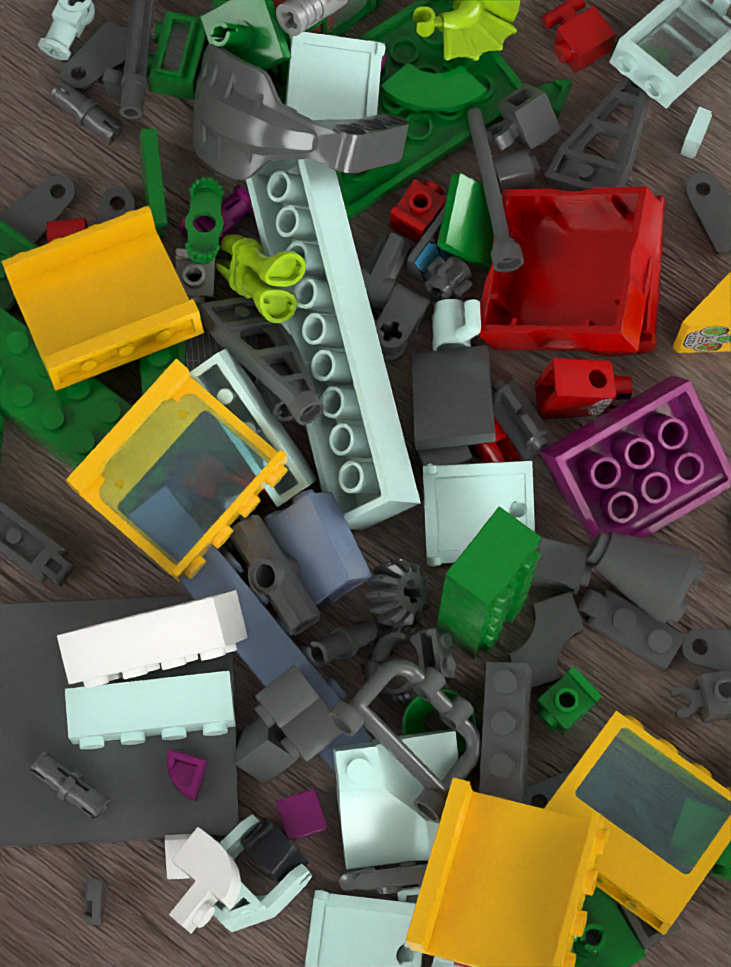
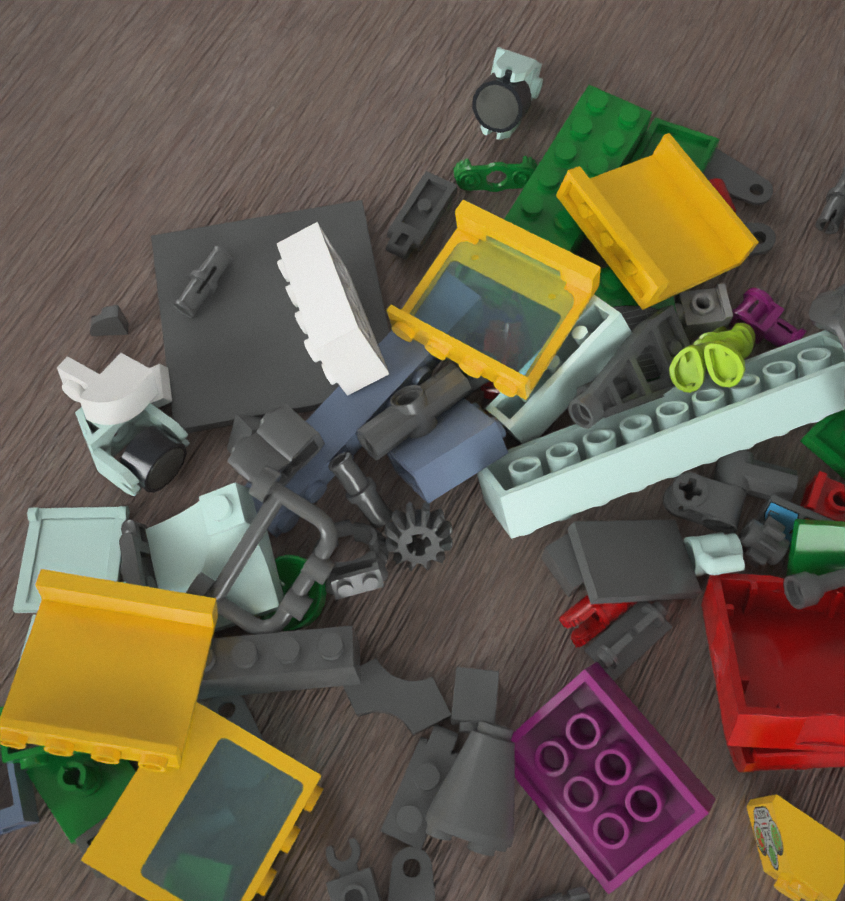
camera: 85 degrees right, 5 degrees down
light aqua brick [65,671,236,749] -> none
green hinge [138,128,168,239] -> none
magenta tile [166,749,208,801] -> none
green piece [185,177,224,264] -> none
magenta tile [276,788,328,841] -> none
light aqua container [423,461,535,567] -> none
green brick [436,506,542,659] -> none
red torso [535,358,633,420] -> none
green brick [535,666,602,735] -> none

